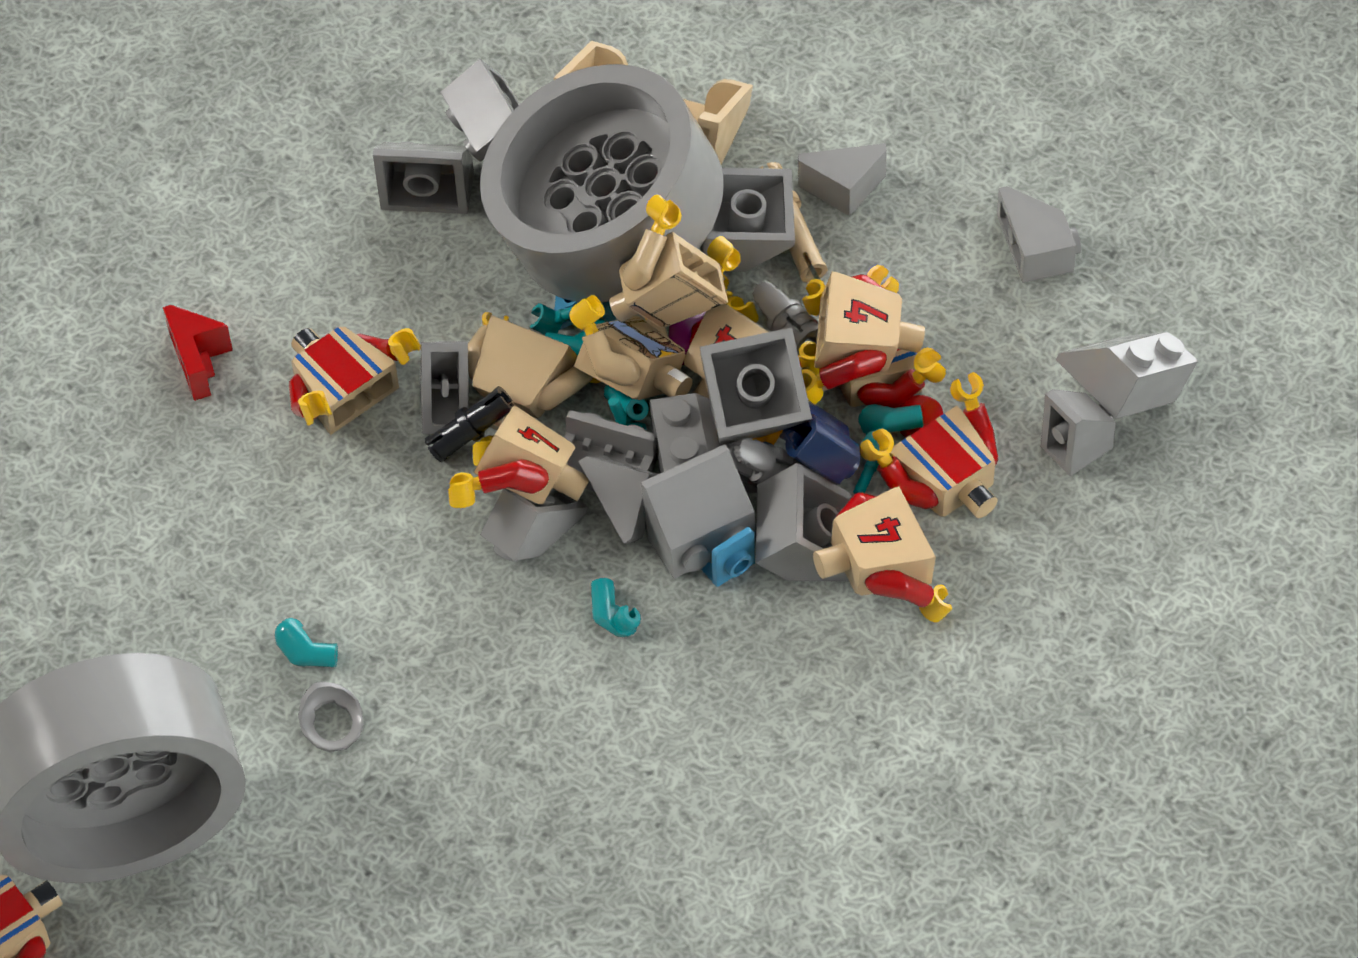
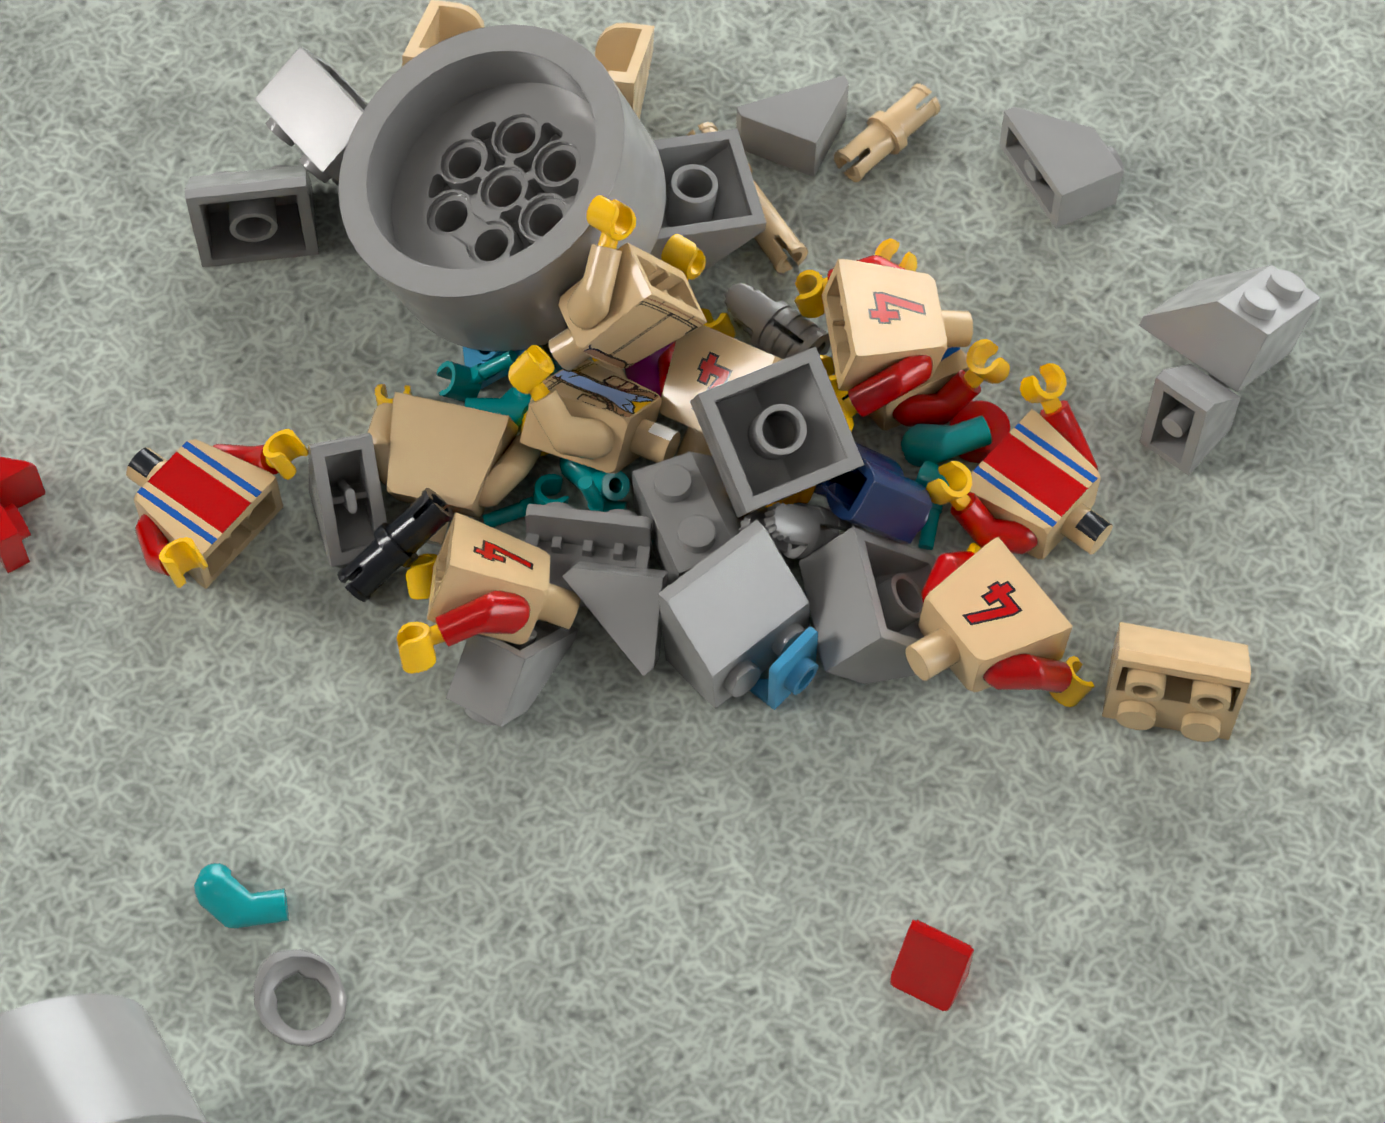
camera: 15 degrees left, 5 degrees up
teal arm [591,578,641,637] -> none
none -> teal hand [482,474,570,528]
none -> tan pin [834,83,940,182]
none -> red slope [890,920,974,1011]
none -> tan slope [1102,622,1251,742]

